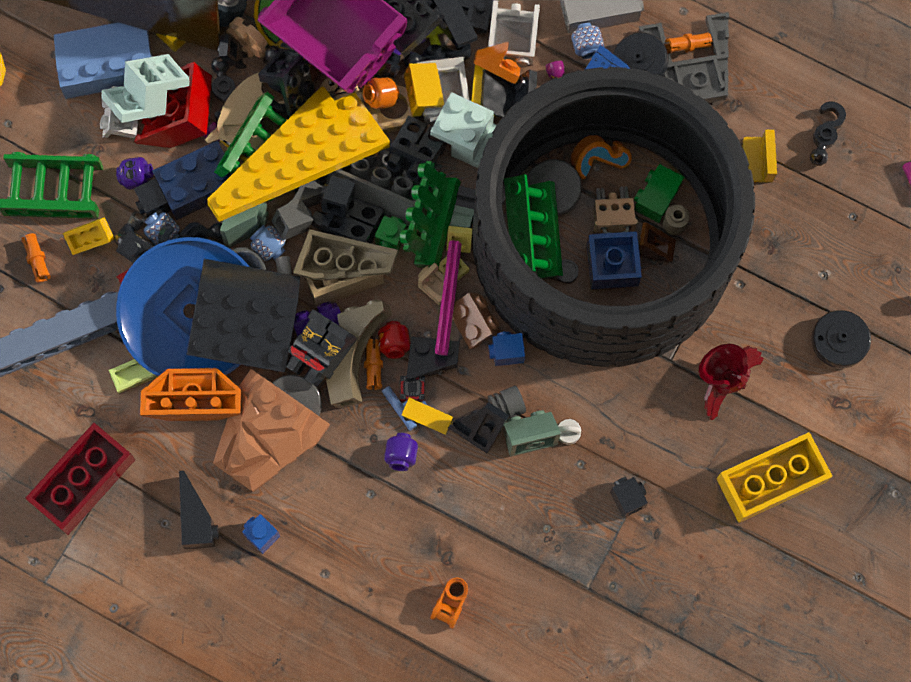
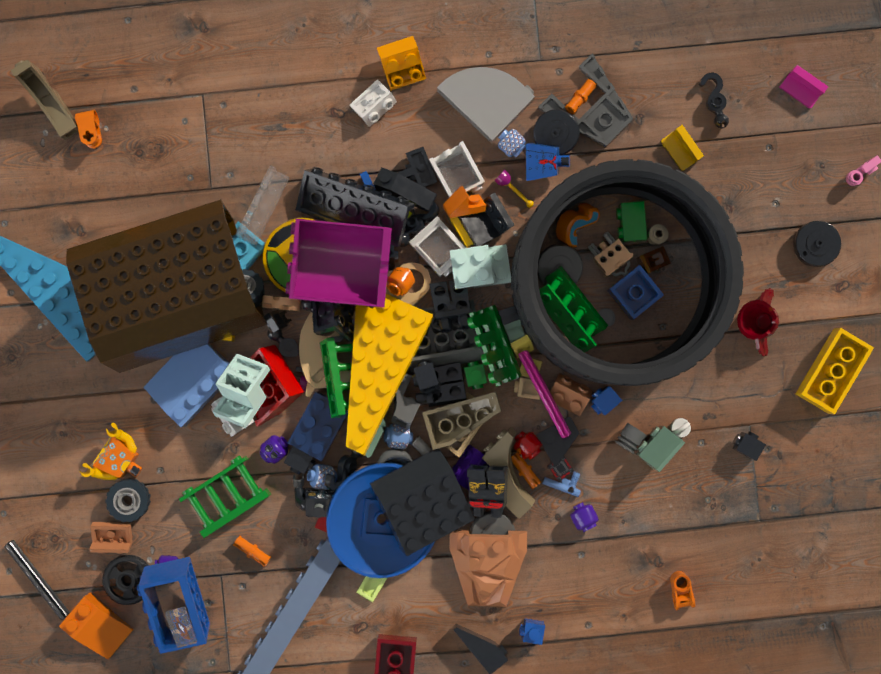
camera: 30 degrees left, 15 degrees up
yellow tile [62,217,115,255] -> none
orange wedge [140,368,241,421] -> none
yellow sticker [402,397,453,435] -> none
yellow panel [404,63,444,117] -> none
black wing [448,402,509,454] -> none

